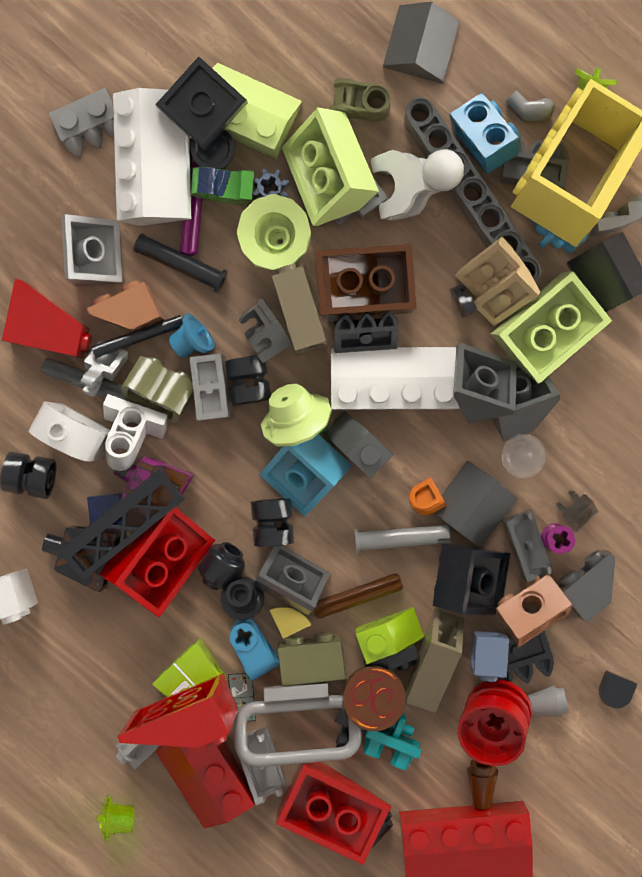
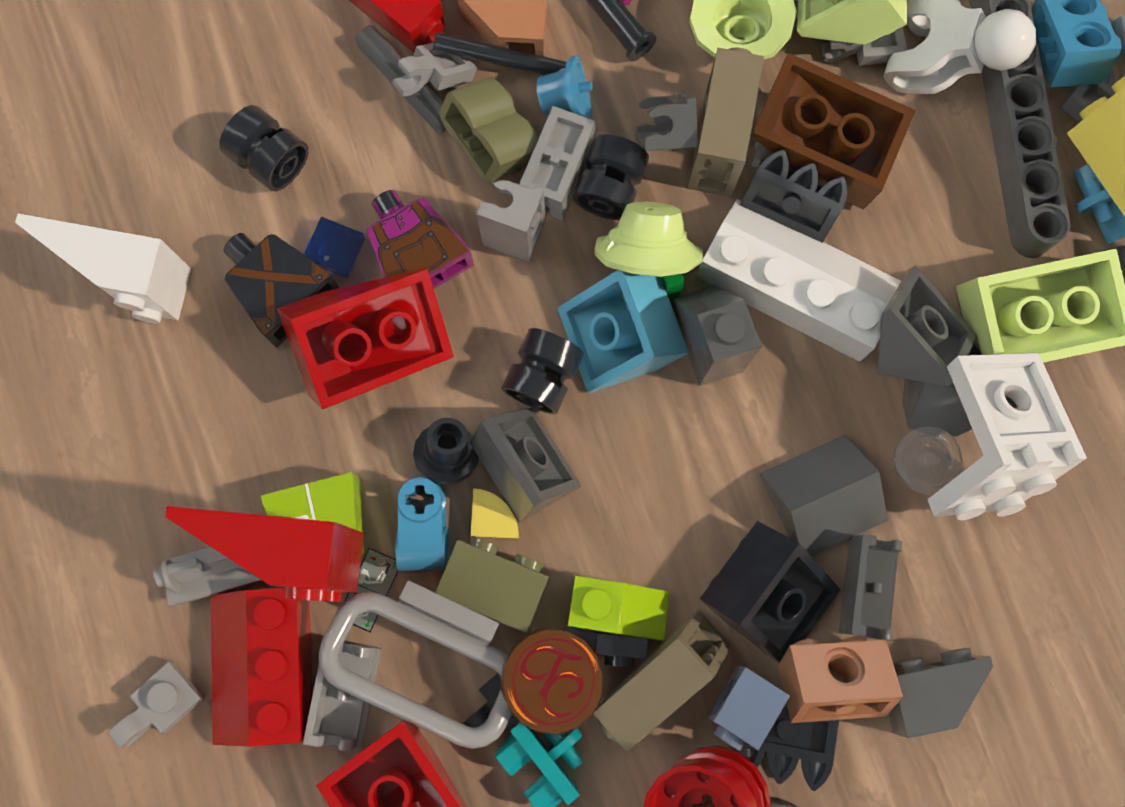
camera: 30 degrees right, 10 degrees down
white window [28,401,111,461] -> none
black fence [58,466,185,581] -> none
clear neon green piece [96,795,134,842] -> none
white tile [103,394,168,471] -> none
black head [198,542,245,590] -> none
reddish brown axle [314,573,403,619] -> none
light grey pin [354,524,450,554] -> none
orange tile [409,477,447,515] -> none
black tile [450,284,477,317] -> none
tan slope [455,237,540,326] -> none
magenta bush [541,523,576,554] -> none
clear smoke tile [556,490,598,533] -> none
none -> light grey plate [108,662,205,748]
none -> light grey hinge [476,180,545,262]
none -> white bracket [927,353,1087,520]

